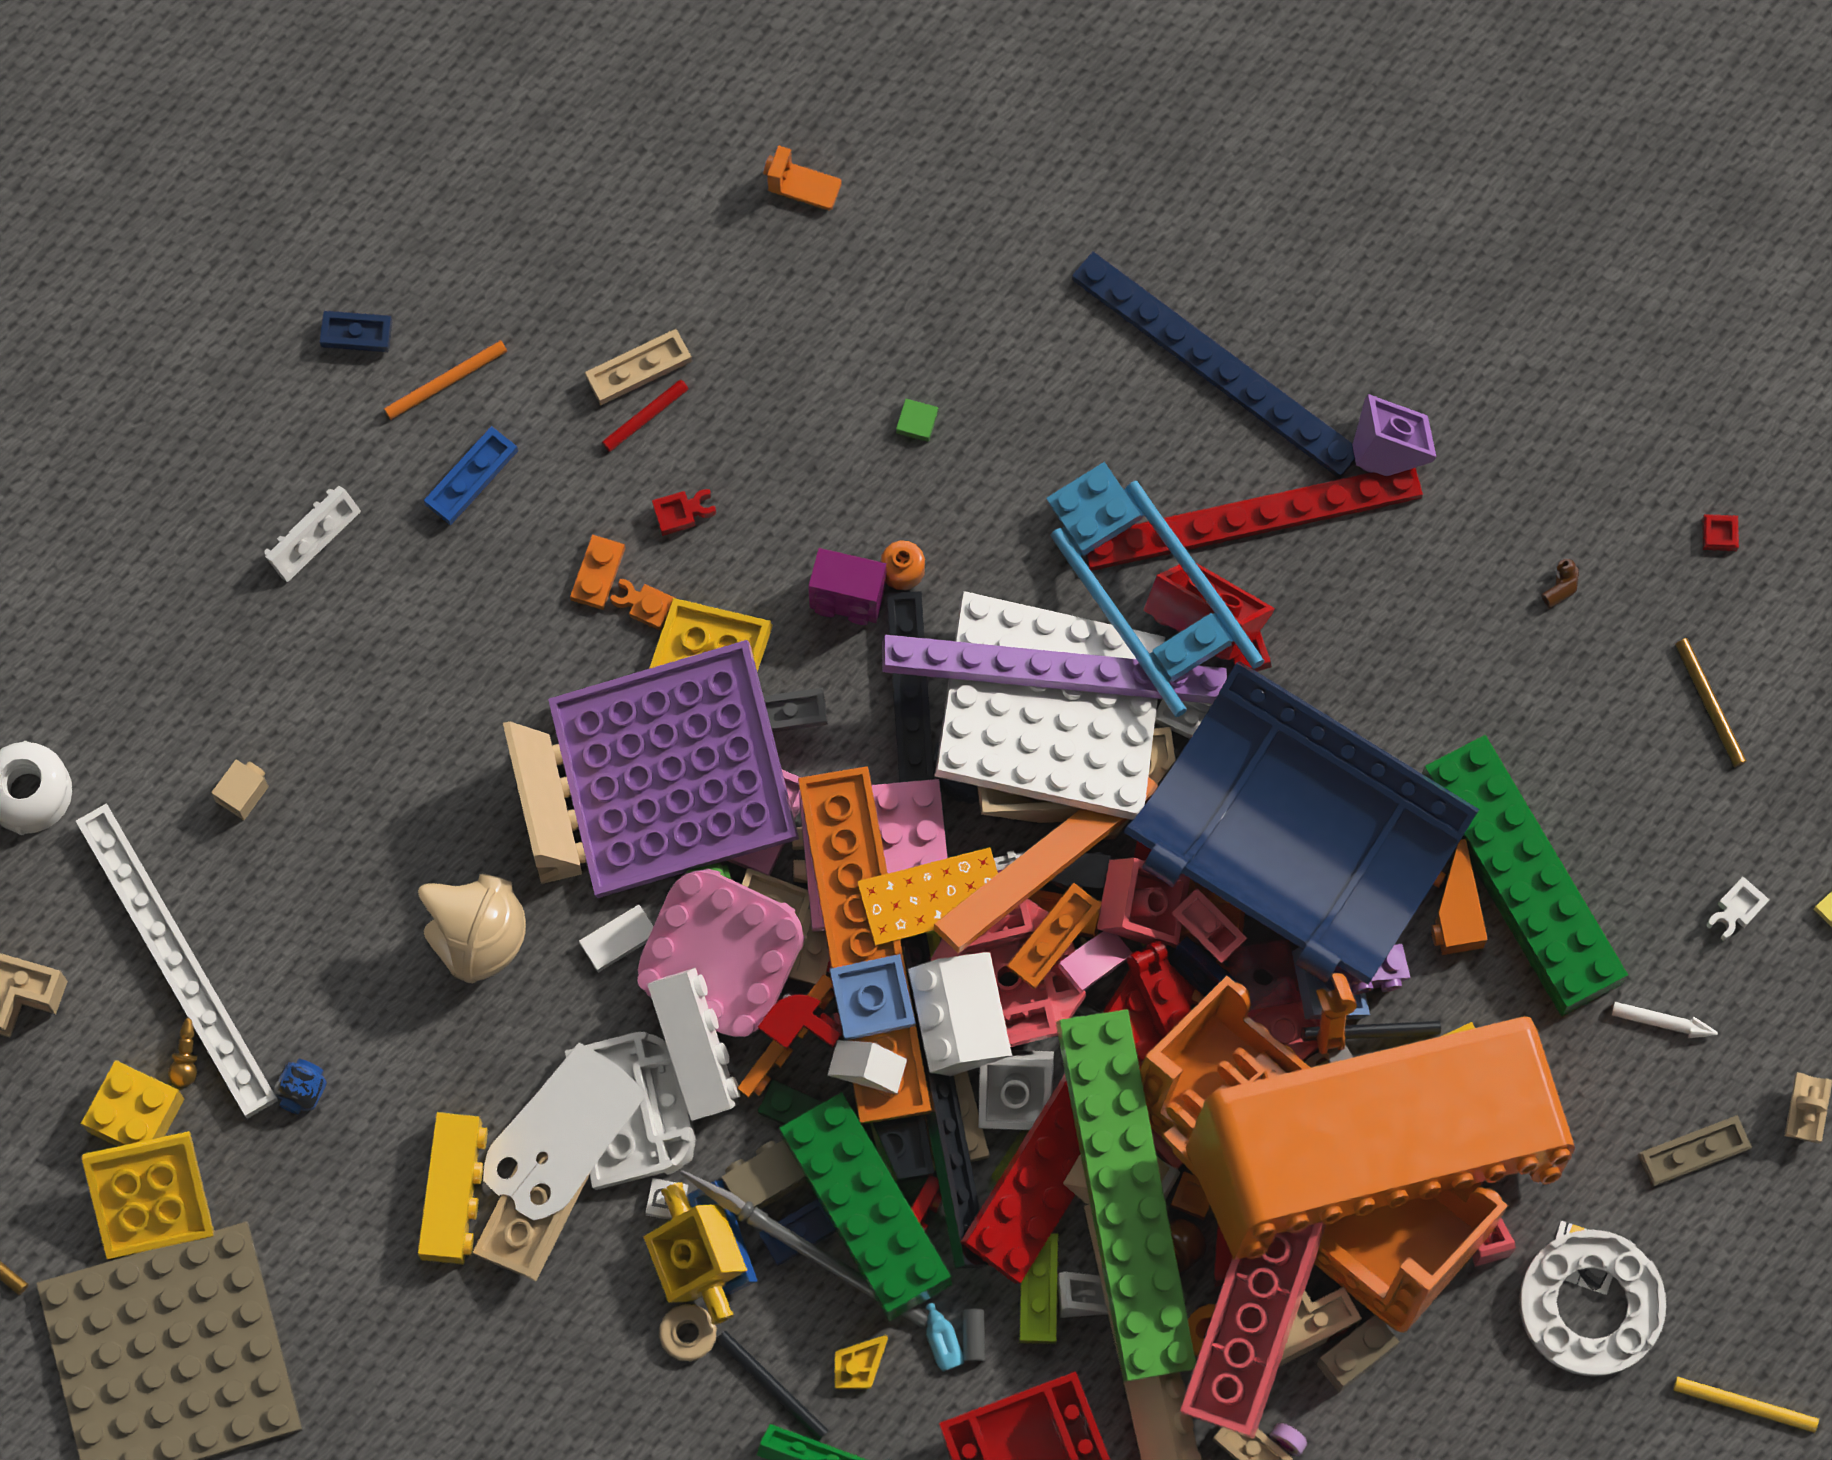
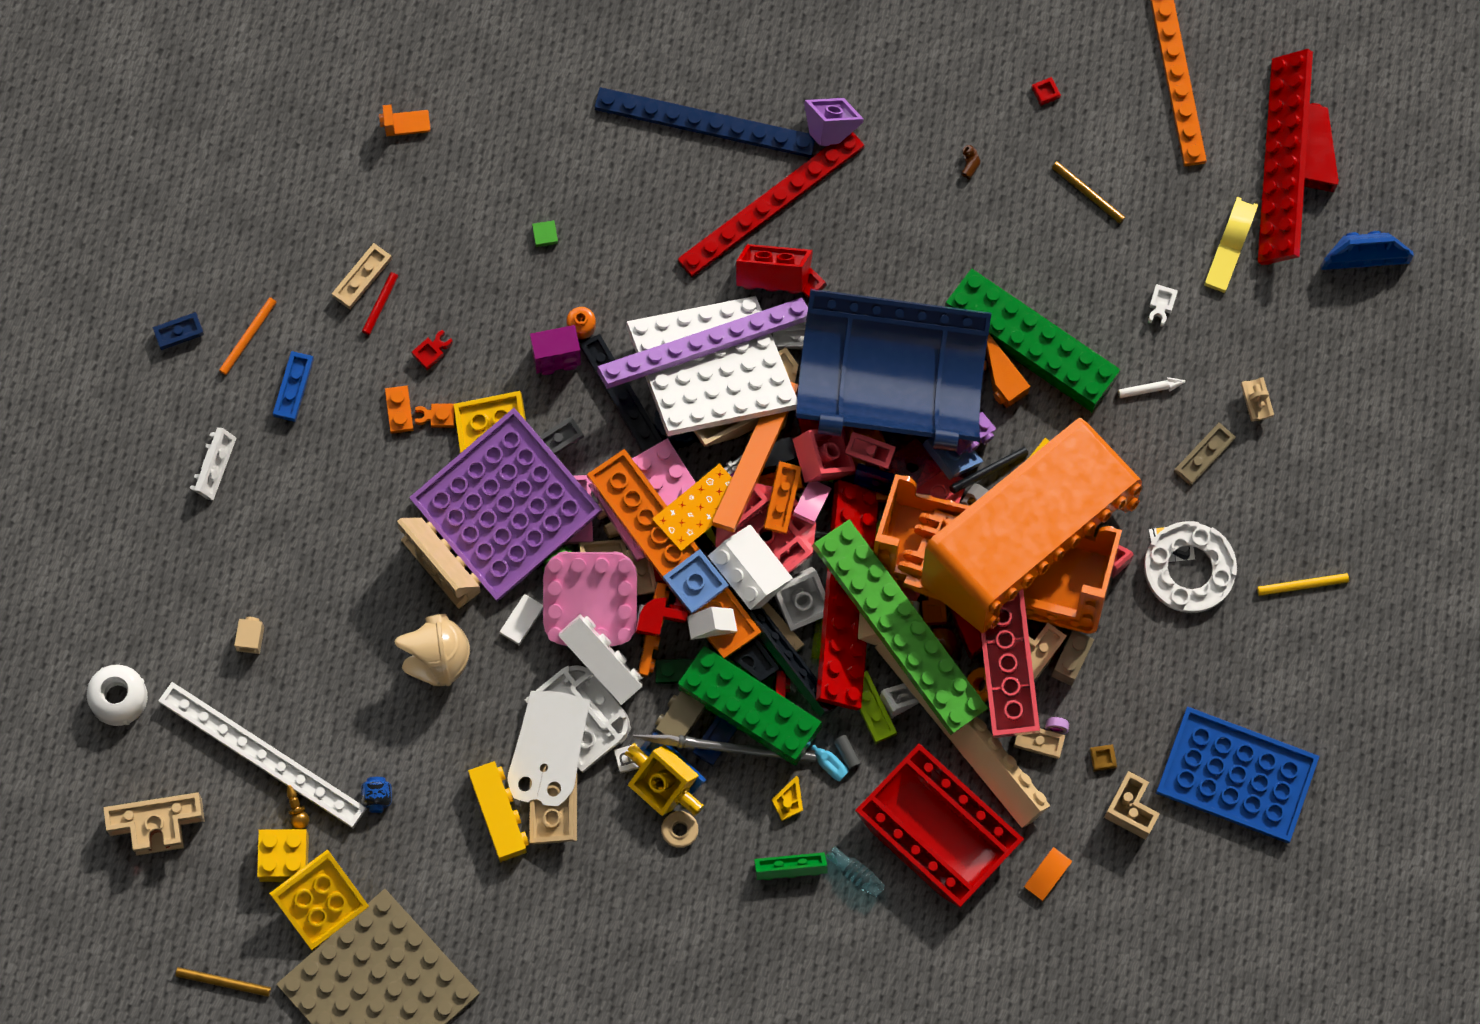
camera: 30 degrees left, 0 degrees up
black bar [716,1330,829,1441] -> none
dark azure plate [1046,462,1264,717] -> none
red plate [1127,940,1192,1039] -> none
orange piece [1316,973,1357,1054] -> none

